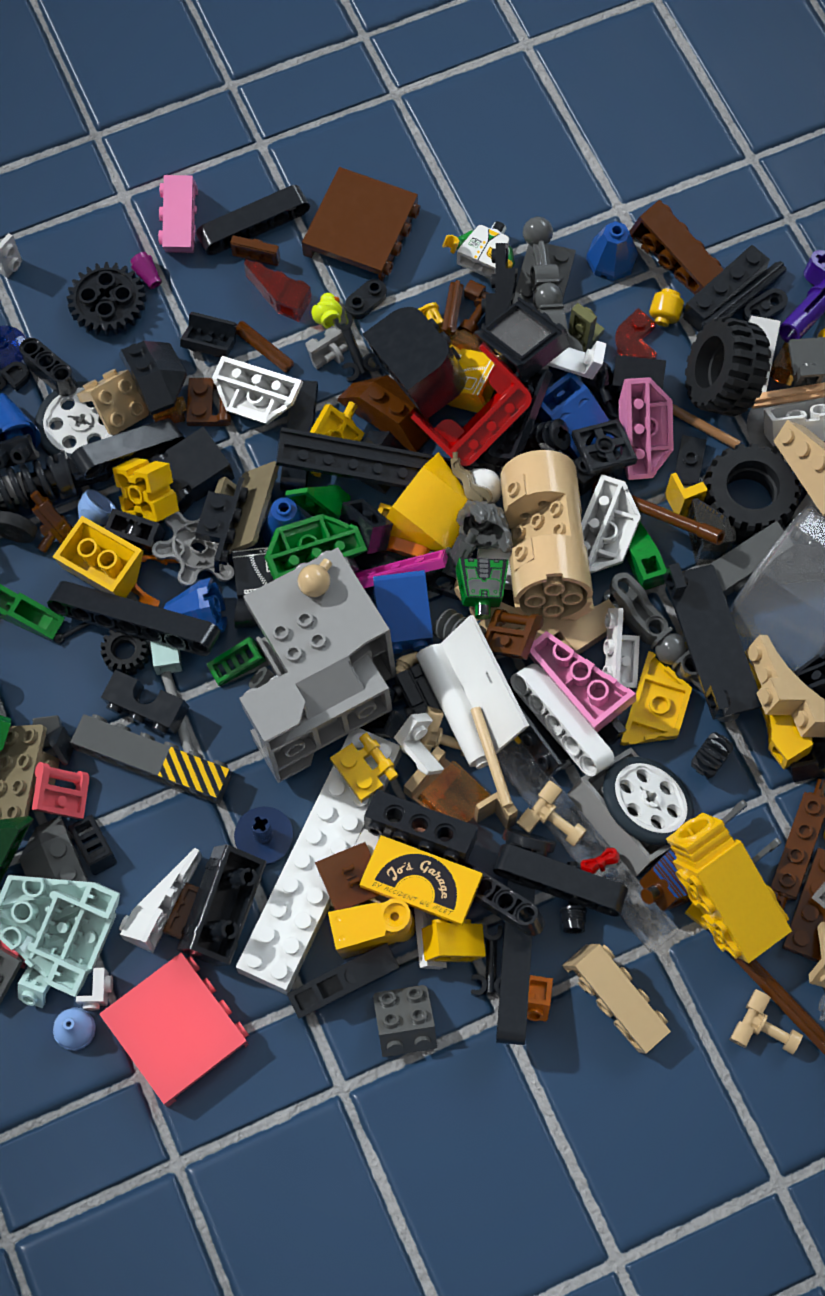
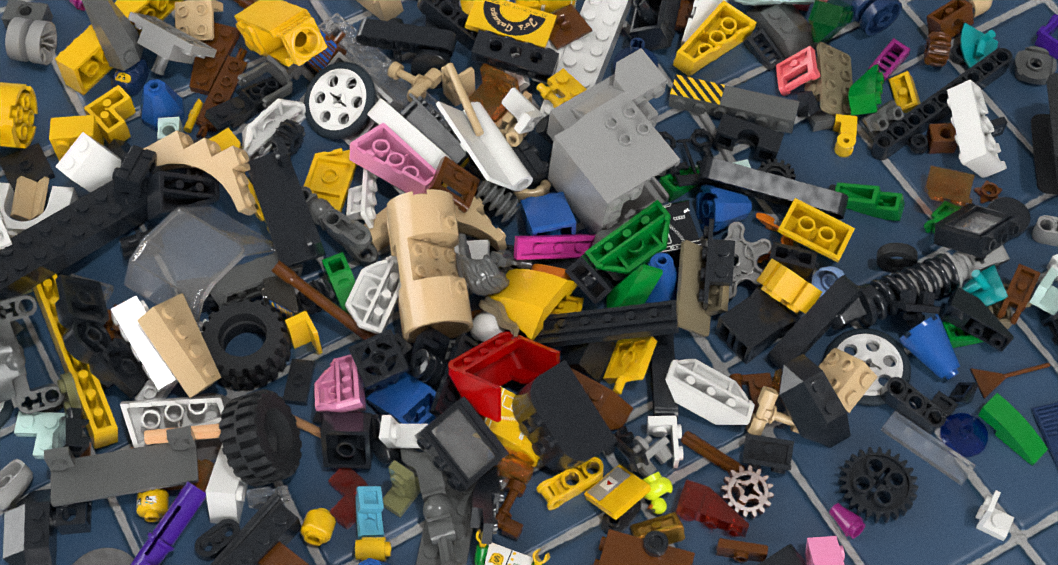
camera: 175 degrees right, 10 degrees down
reddish brown piece [30,491,73,553] -> none
tan piece [297,559,332,597] -> none
reddish brown axle [441,280,464,337] -> none
torso [456,558,508,620] -> none
red piece [580,848,620,874] -> none
none -> black slope [205,76,283,130]
none -> white wedge [242,99,306,161]
none -> black gear [296,278,336,315]
none -> yellow brick [355,537,391,562]
none -> medium azure slope [356,486,384,539]
none -> yellow tile [584,464,651,520]
none -> pearl gold slope [630,512,685,545]
none -> black tile [643,531,668,557]
none -> white bracket [647,416,683,468]
none -> black piece [658,128,714,186]
none -> yellow wedge [673,0,757,77]
none -> gear [720,465,774,519]
none -> tan bar [746,386,800,436]
none -> yellow leg [833,114,857,157]
none -> clear tile [881,411,976,486]

